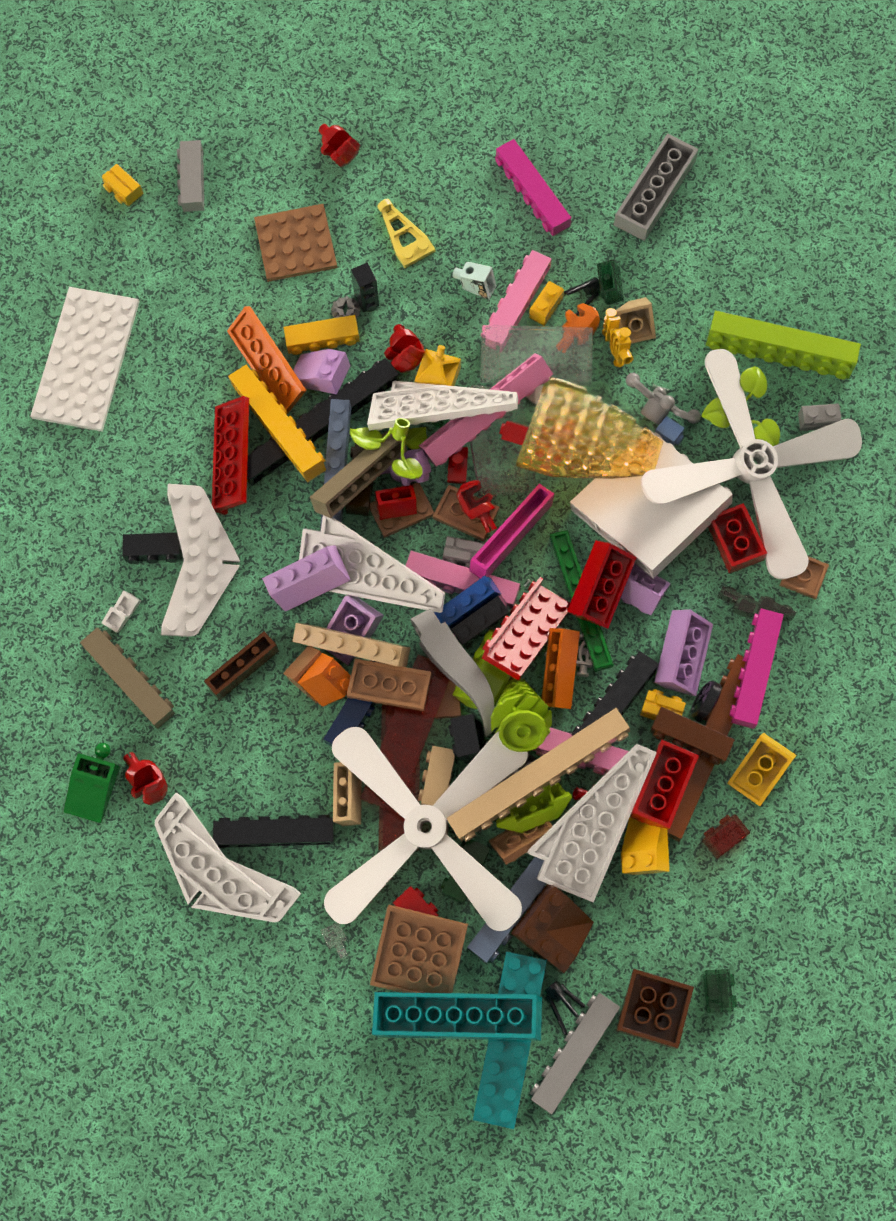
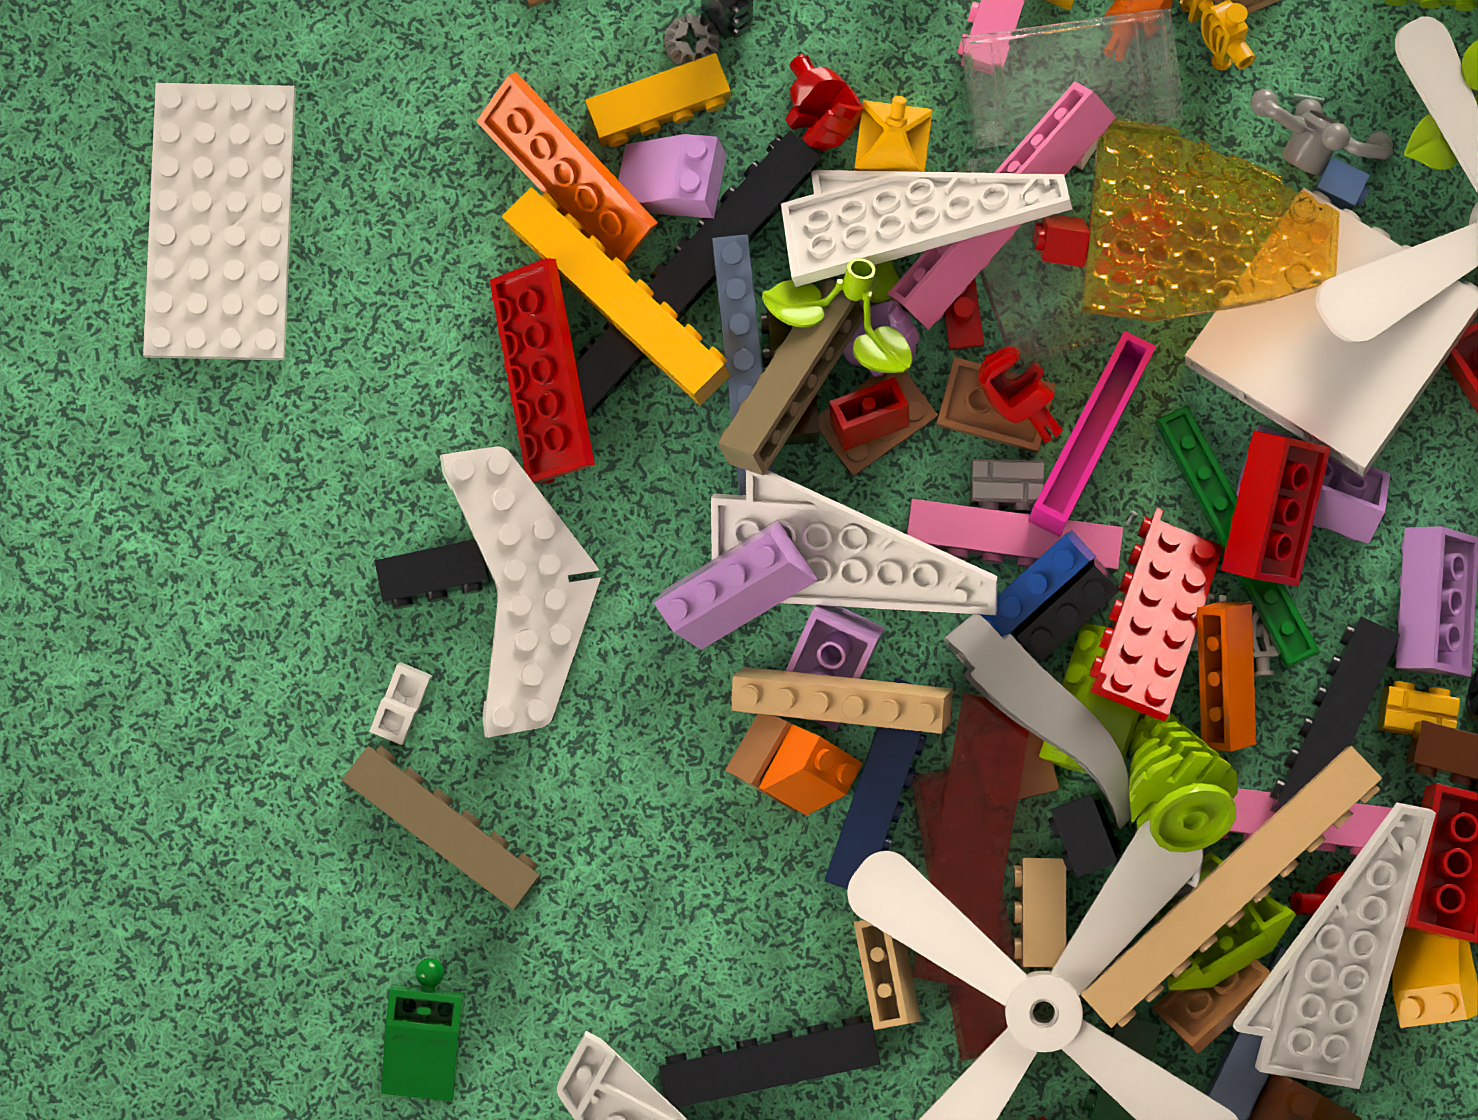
camera: 15 degrees left, 10 degrees up
red piece [123,752,168,805] -> none
reddish brown brick [204,631,279,701] -> none
medium nougat plate [347,659,432,711] -> none

